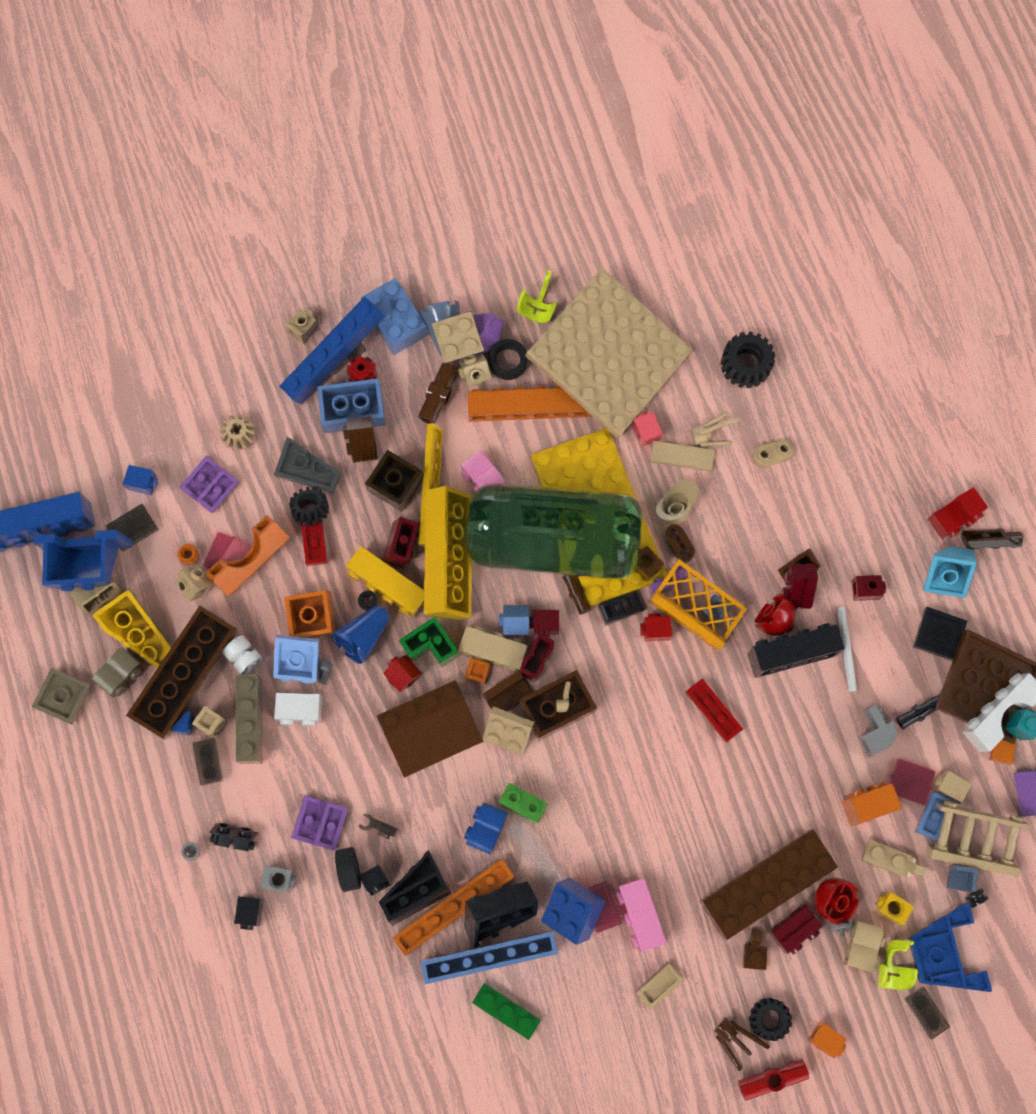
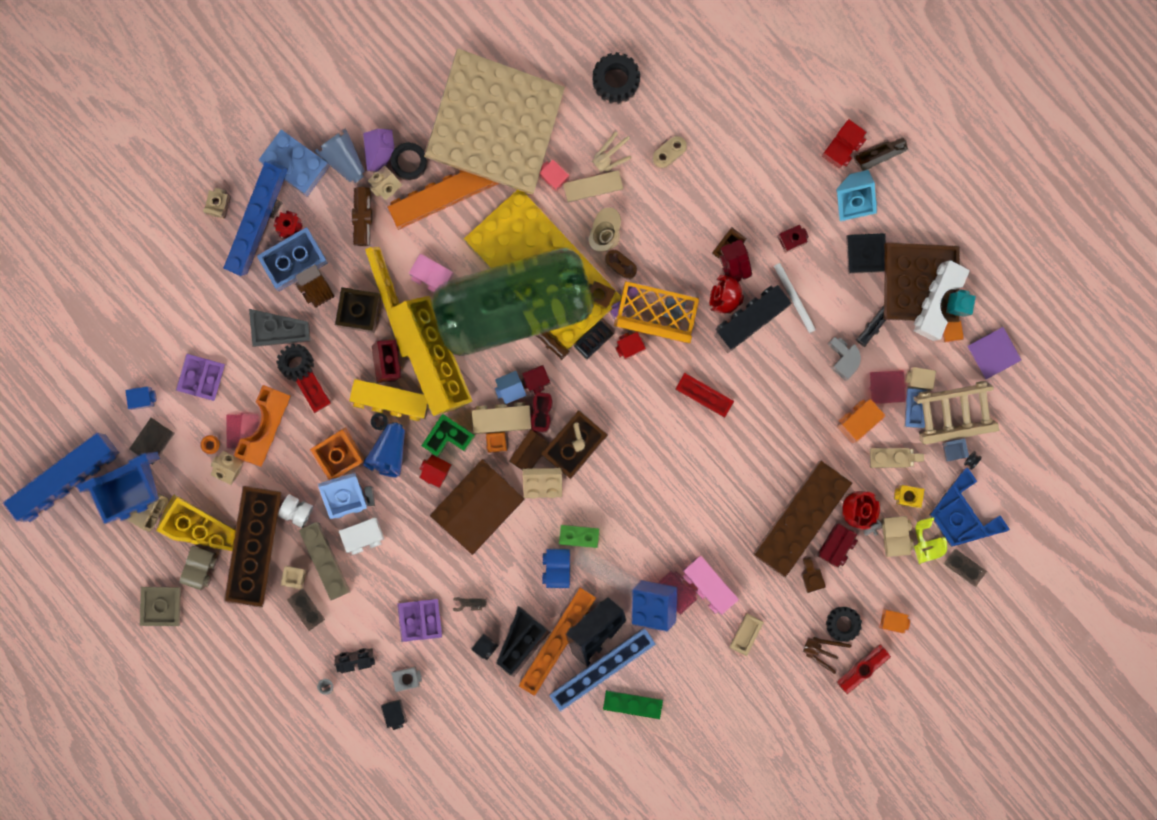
camera: 25 degrees left, 10 degrees up
blue slope [171,711,195,735] -> none
tan gear [220,414,256,450] -> none
black tyre [335,847,361,892] -> none
tan plate [432,311,484,363] -> none
neon yellow helmet [517,270,557,323] -> none

